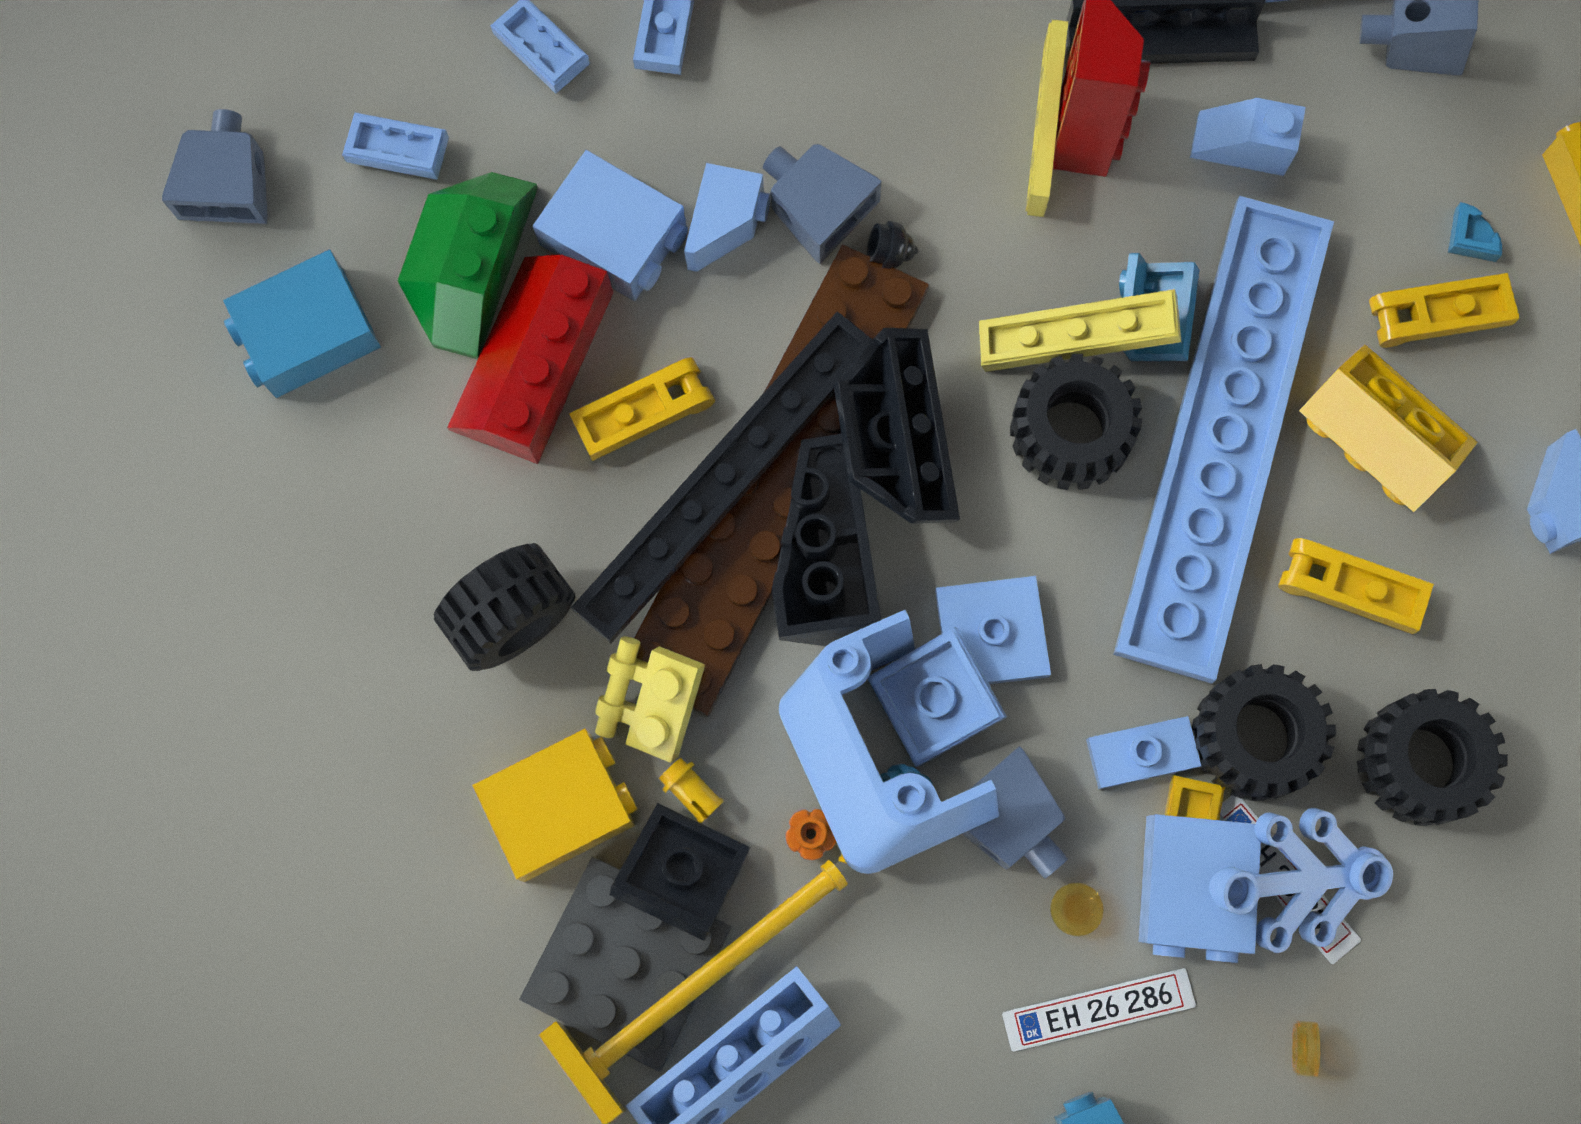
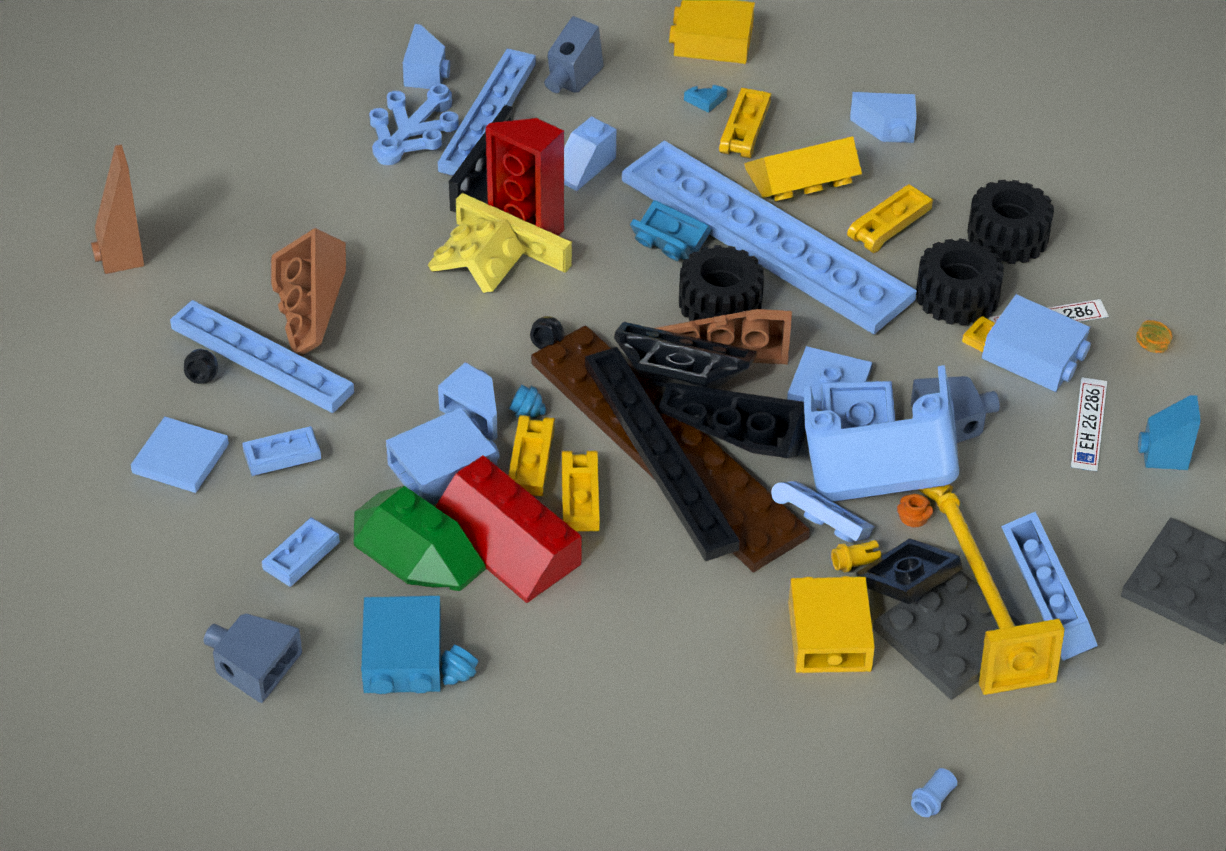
camera: 70 degrees left, 30 degrees down
black tyre [433,543,576,671] -> none
light yellow plate [595,636,705,763] -> none
sand blue torso [763,144,882,264] -> none
light yellow tile [979,289,1181,372] -> none
clear yellow plate [1050,883,1103,936] -> none
light blue plate [1086,716,1201,790] -> none
light blue plant [1209,808,1393,953] -> none
none -> light yellow bracket [428,220,525,293]
none -> dark azure plate [441,644,479,685]
none -> yellow plate [508,415,555,496]
none -> dark azure plate [509,384,546,418]
none -> nougat wedge [655,309,792,365]
none -> light blue plate [771,481,875,543]
none -> light blue pin [911,768,958,817]

